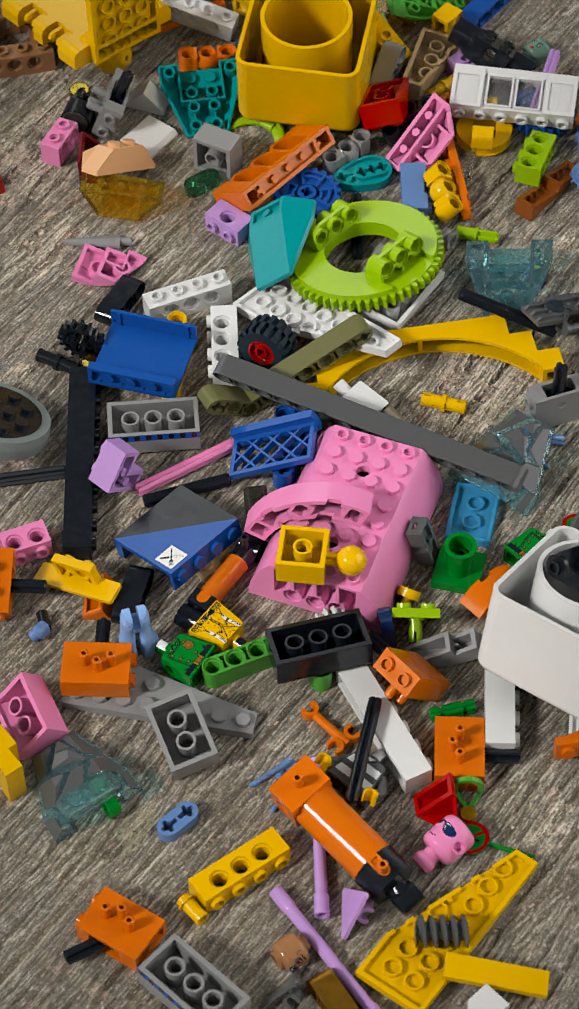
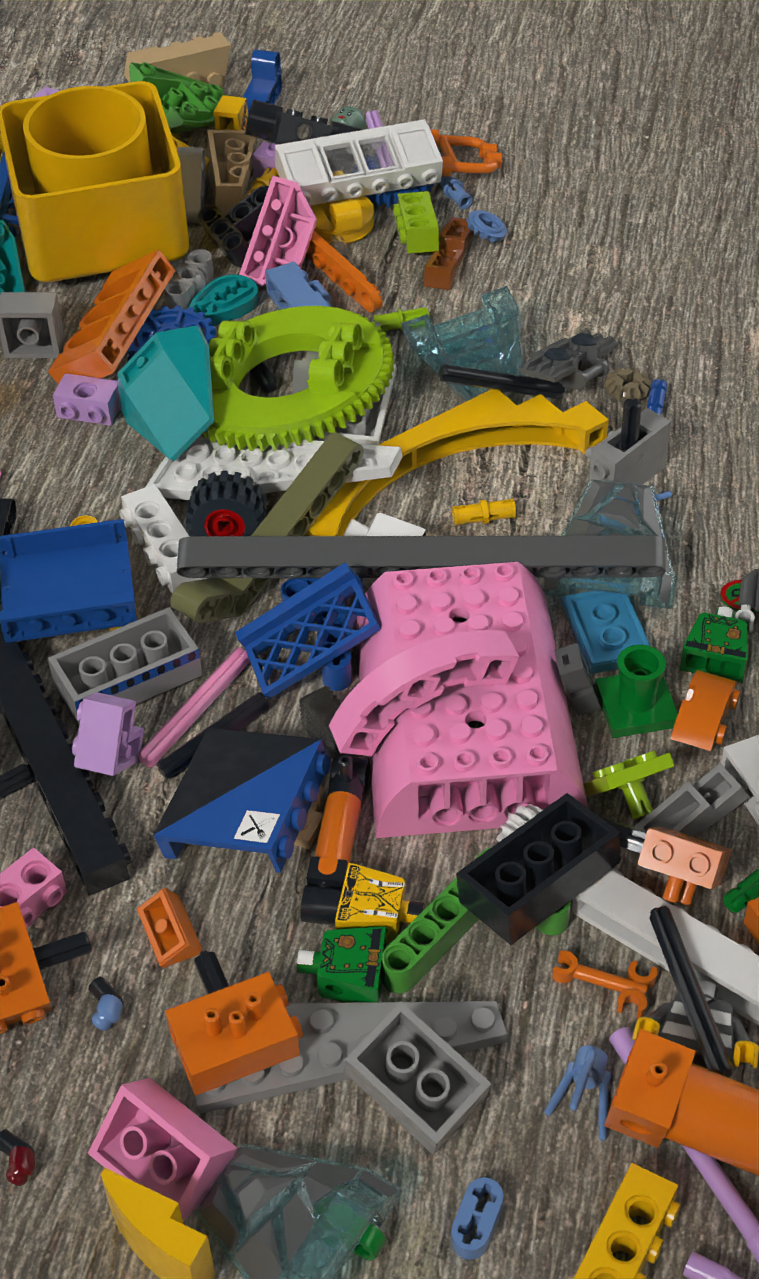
camera: 25 degrees left, 5 degrees down
yellow bracket [33,553,122,604] -> none
black beam [111,565,154,624] -> none
light blue piece [114,604,159,659] -> none
white brick [142,269,232,319] -> none
clear green beam [184,168,220,198] -> none
lime piece [230,116,285,143] -> none
yellow brick [275,525,367,585] -> none
red slope [358,77,409,131] -> none
dark blue beam [378,606,397,648] -> none
yellow tile [397,584,422,603] -> none
yellow piece [423,160,463,222] -> none

